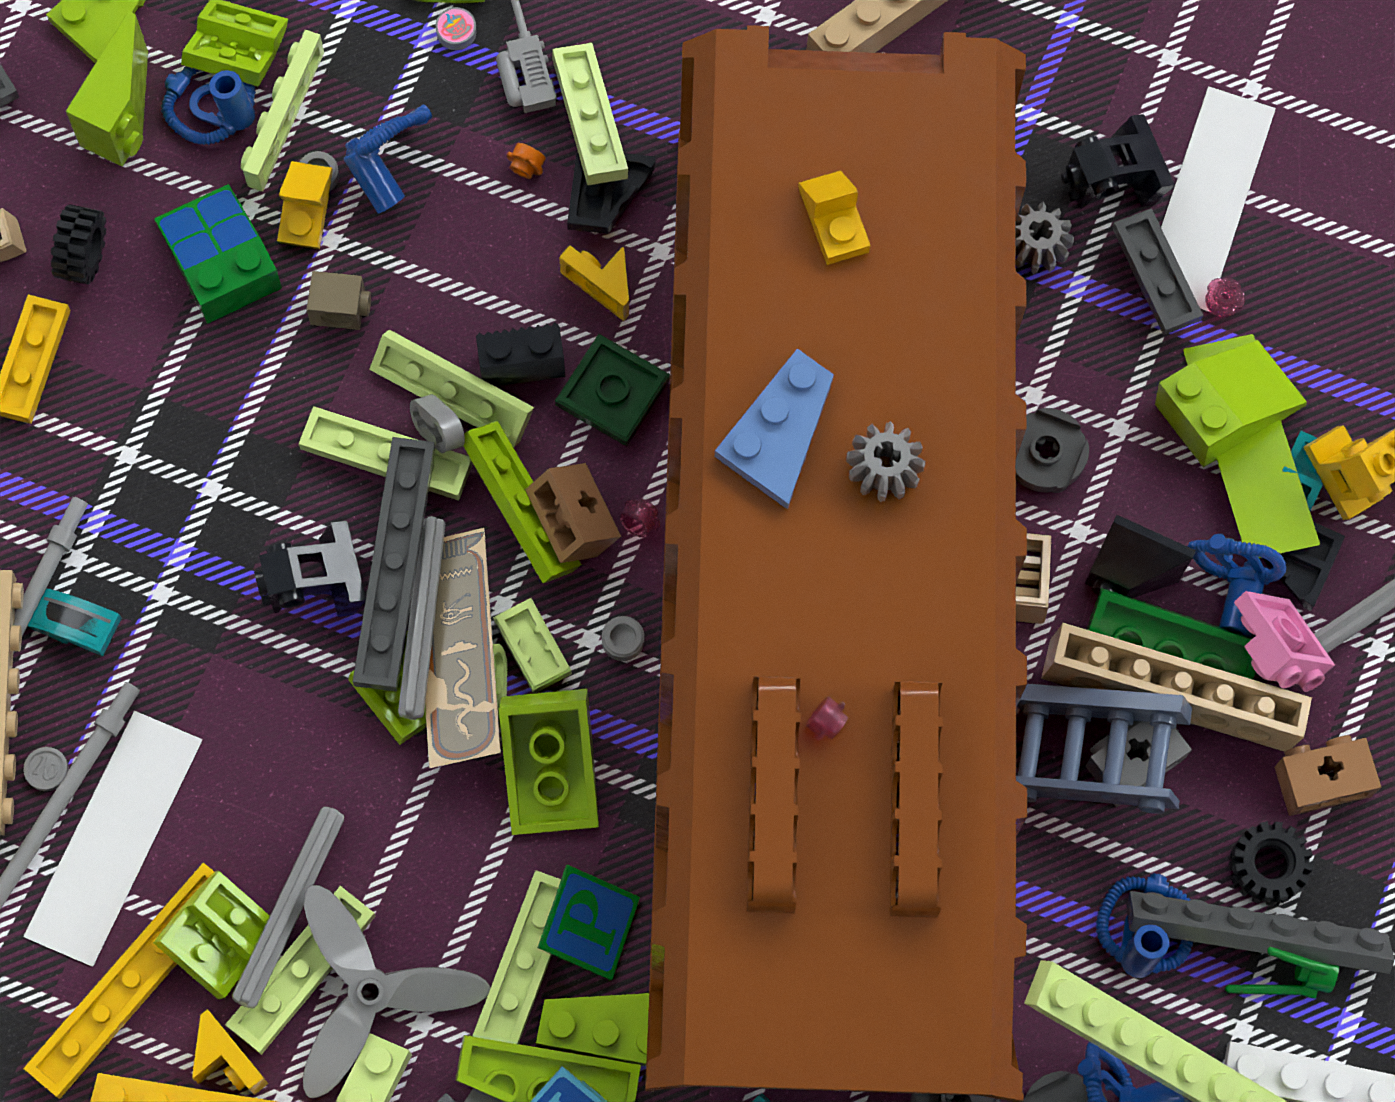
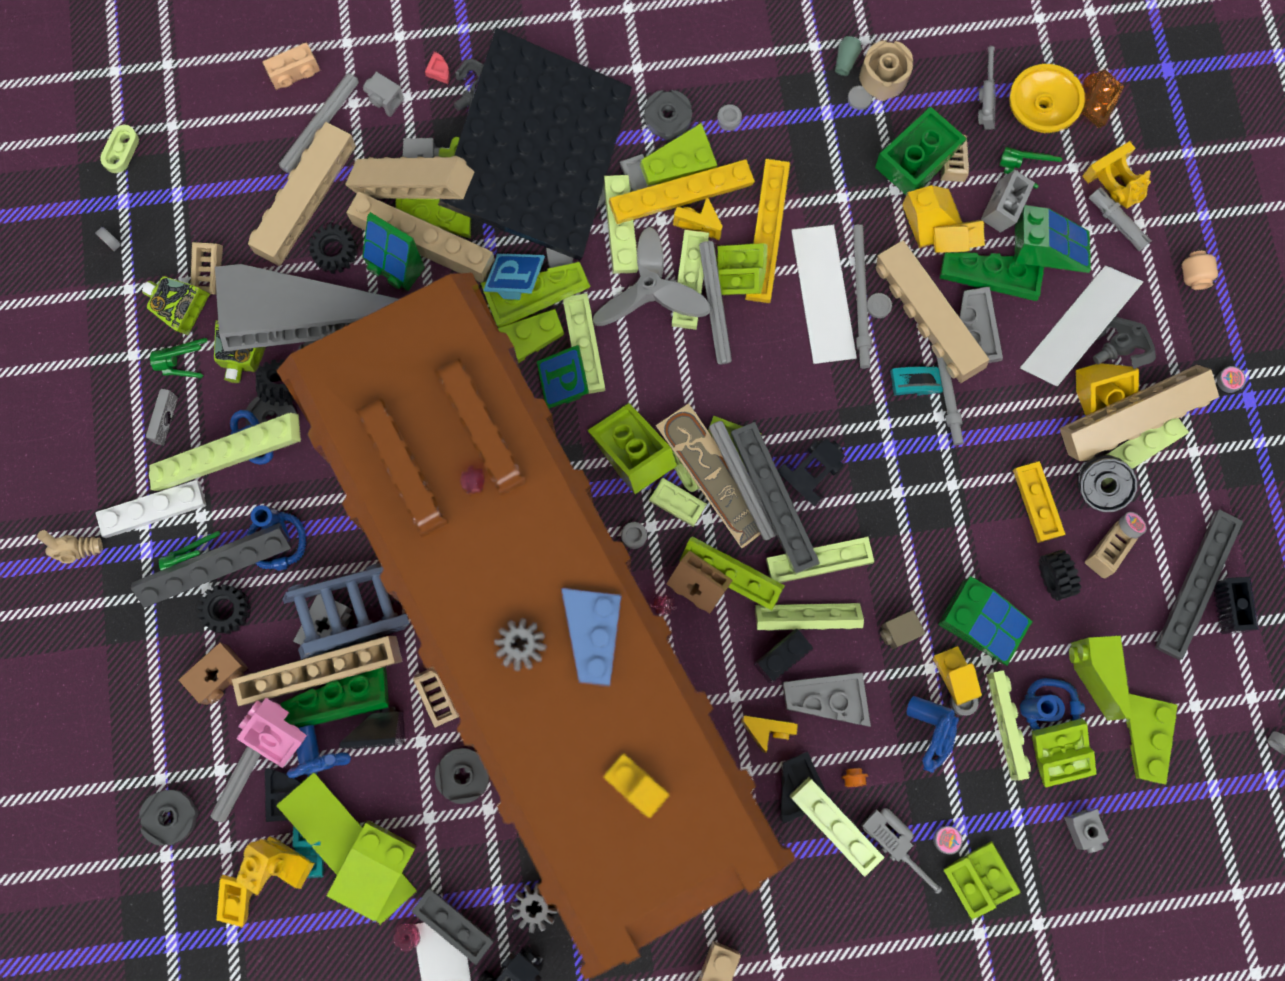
camera: 150 degrees right, 5 degrees up
light grey beam [410,394,465,453] -> none
dark green plate [555,334,670,446] -> none
none -> light grey wing [782,673,871,727]

